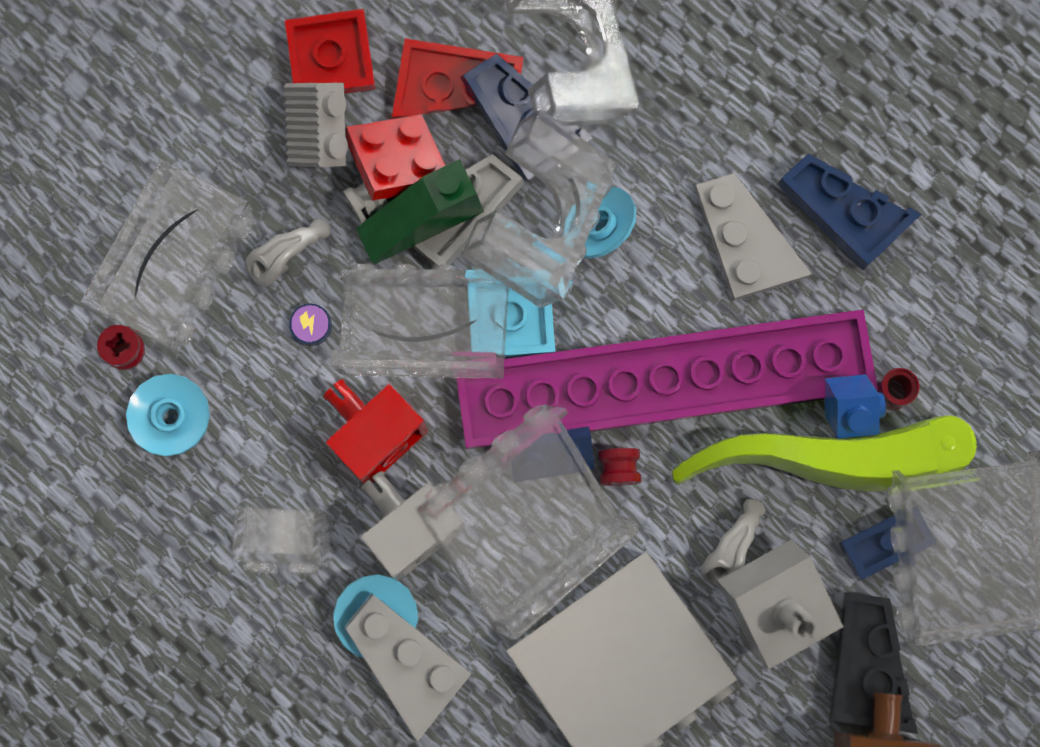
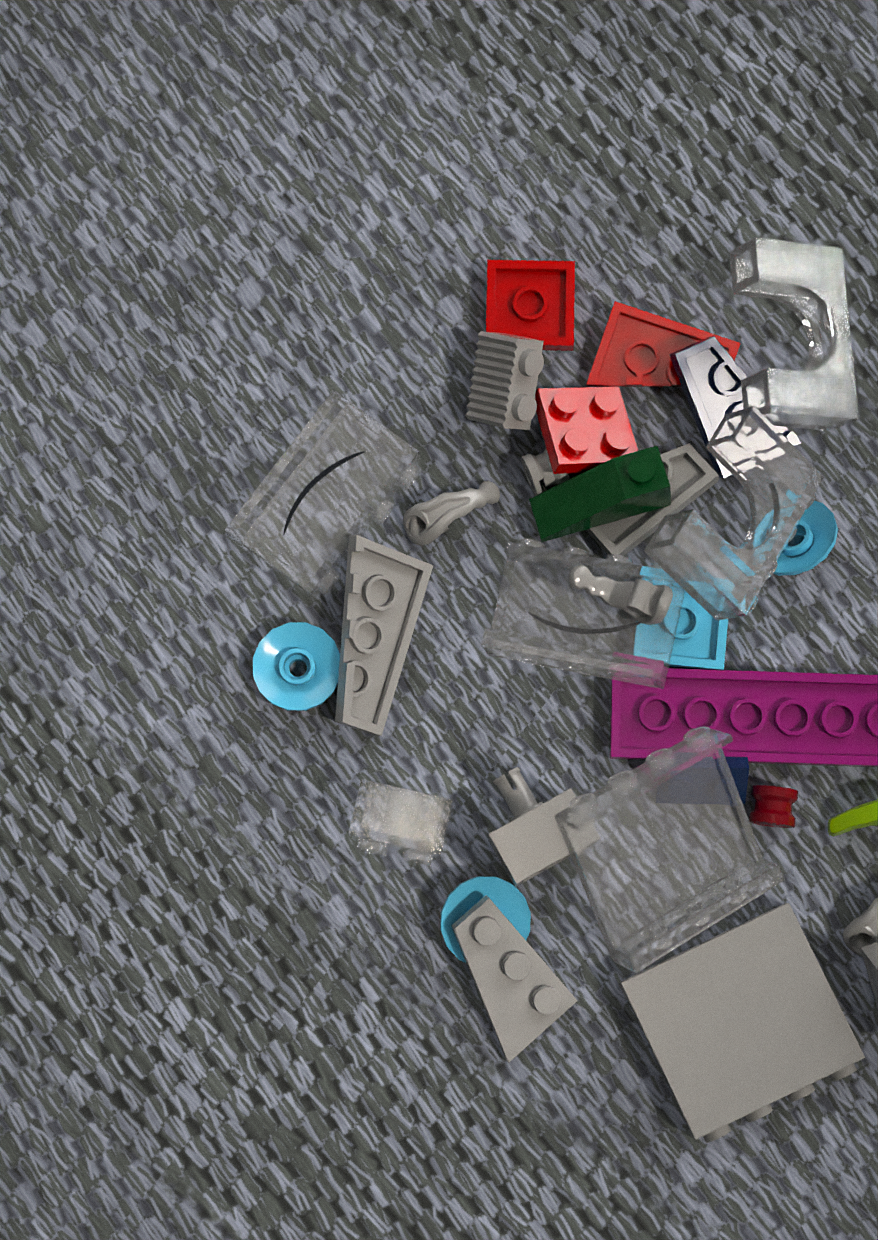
camera: 15 degrees right, 0 degrees up
dark red wheel [97,324,145,370] -> none
medium lavender tile [289,303,332,346] -> none
red brick [323,379,429,484] -> none
none -> light grey wing [335,535,433,736]
none -> light grey piece [569,565,673,626]

